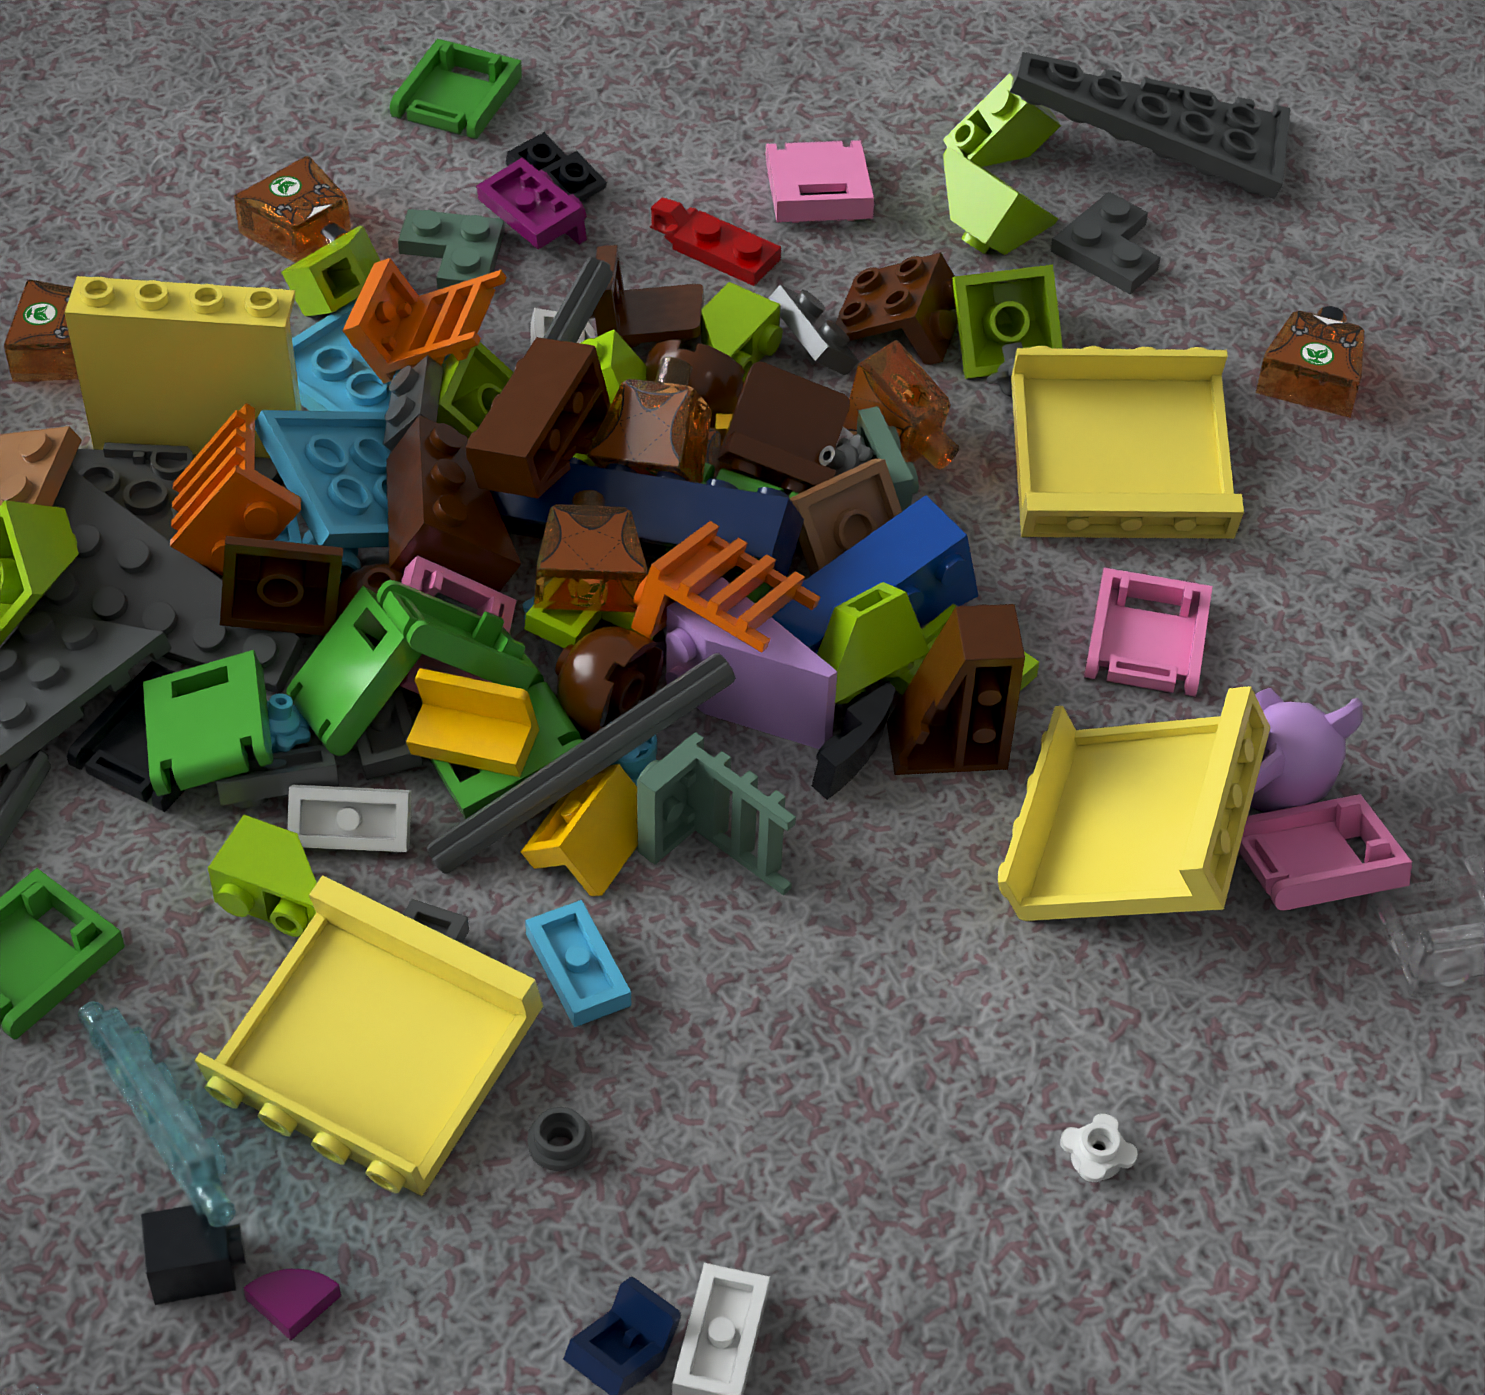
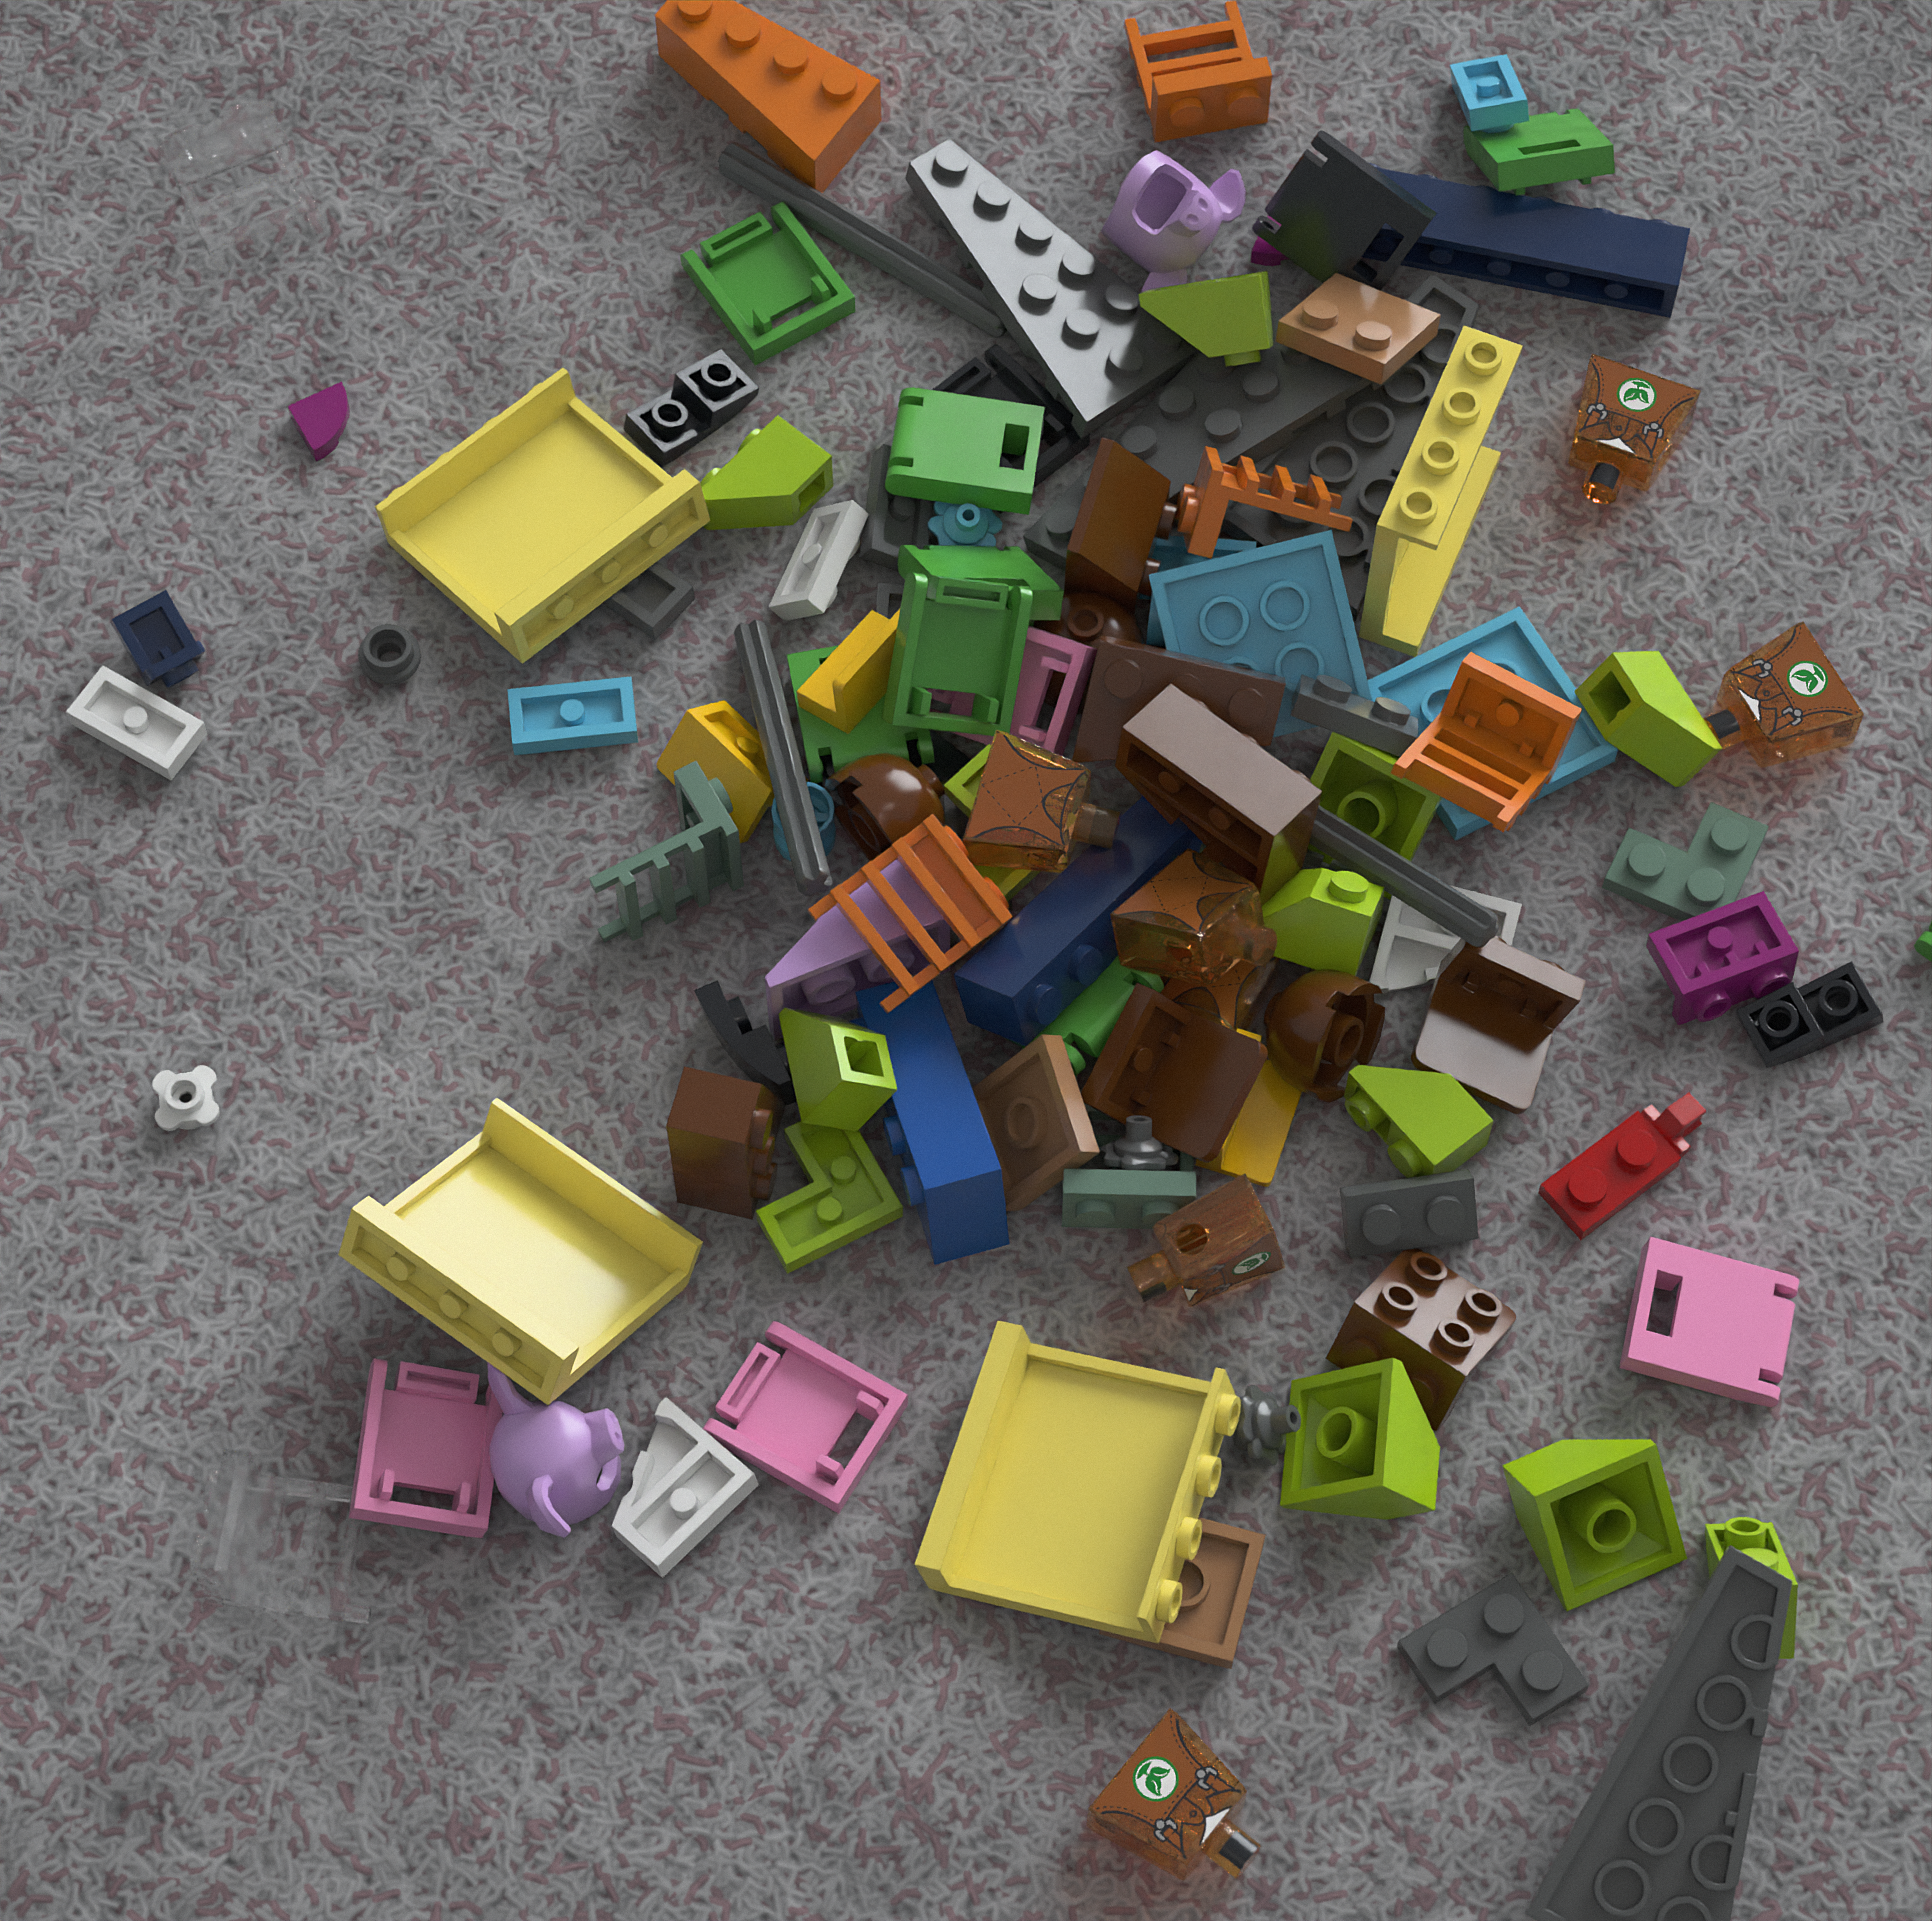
camera: 110 degrees right, 15 degrees up
clear light blue plate [78,1001,236,1227] -> none
black brick [141,1200,246,1305] -> none
none -> white wing [612,1397,758,1578]
none -> black slope [623,349,759,468]

